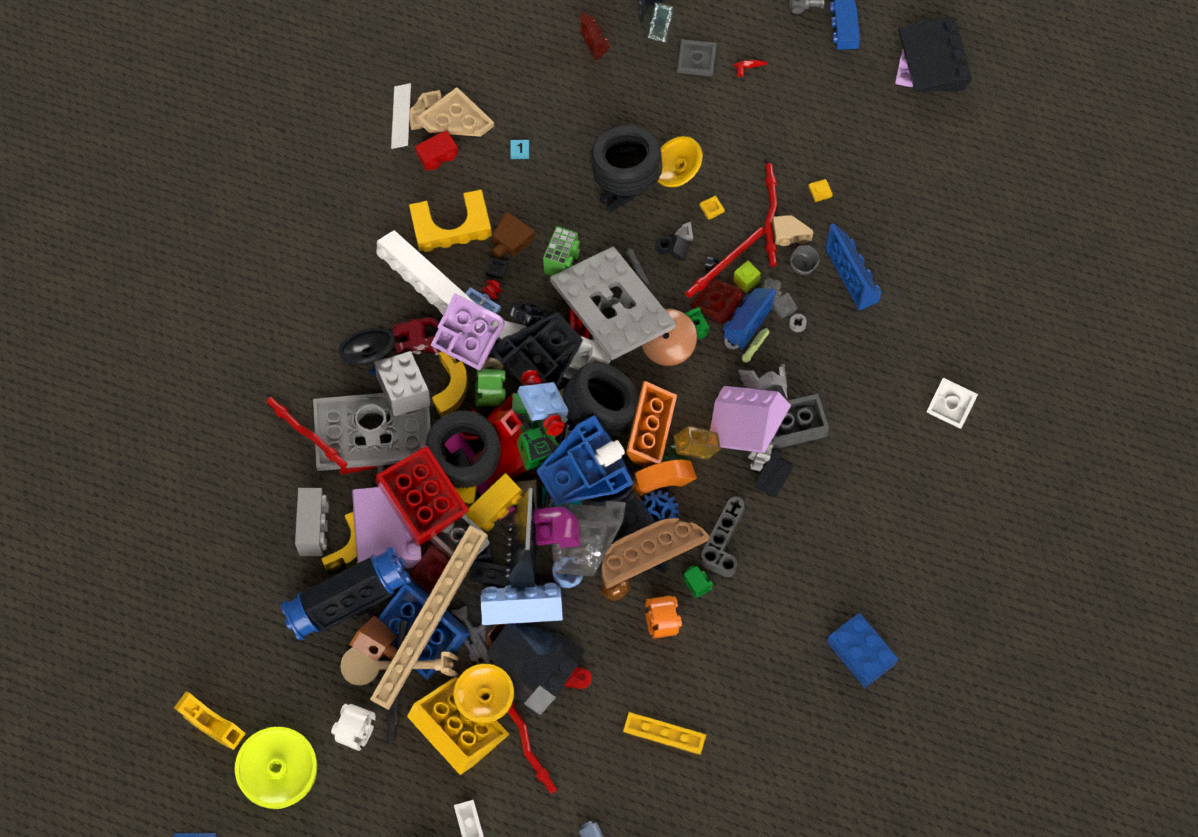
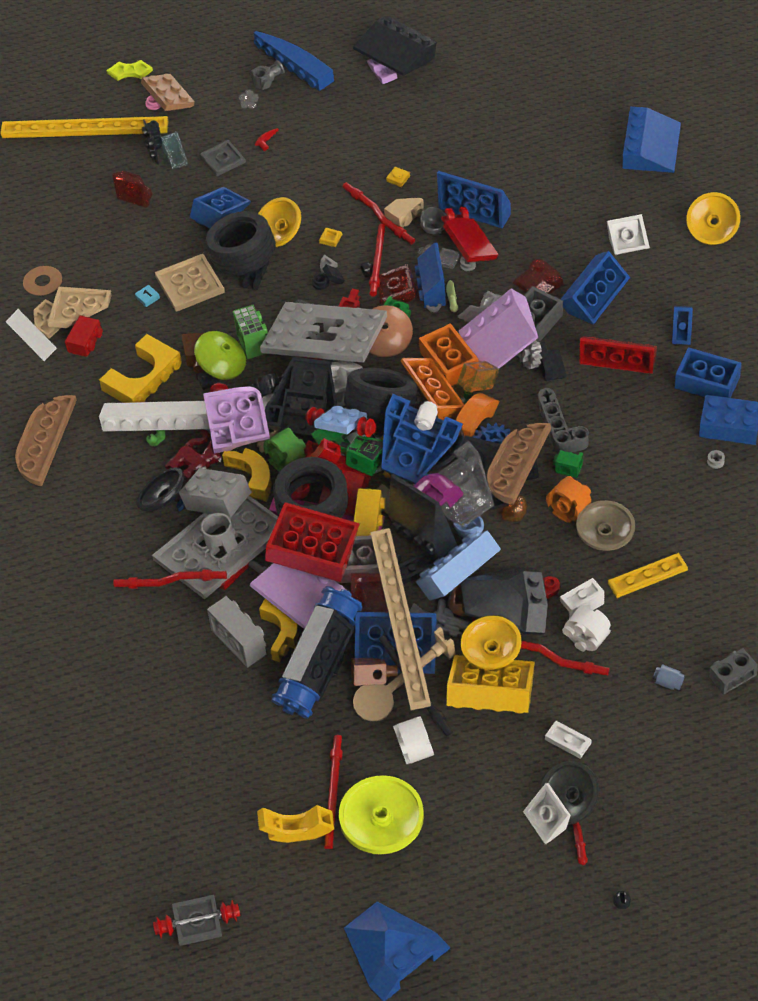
camera: 35 degrees left, 15 degrees down
lime brick [733,261,761,293] -> none
none -> medium nougat plate [15,395,77,486]
none -> medium nougat gear [23,266,62,296]
none -> bright green arm [146,430,166,446]
none -> dark grey plate [153,895,240,946]
none -> tan plate [155,254,225,312]
none -> blue slope [190,187,251,229]
none -> lime dish [194,331,246,380]
none -> clear plant [238,89,259,109]
none -> red bar [324,735,343,849]
none -> red plate [338,288,360,308]
none -> orange brick [419,323,479,386]
none -> red tile [441,207,498,262]
none -> clear red slope [513,259,563,294]
none -> blue slope [560,251,630,324]
none -> white panel [560,578,604,618]
none -> white brick [562,605,611,652]
none -> dark tan dish [576,500,635,551]
none -> red slope [580,336,657,374]
none -> blue slope [622,106,681,173]
none -> blue slope [672,306,693,345]
none -> blue brick [675,347,742,398]
none -> yellow dish [687,192,740,245]
none -> light grey bush [707,450,725,469]

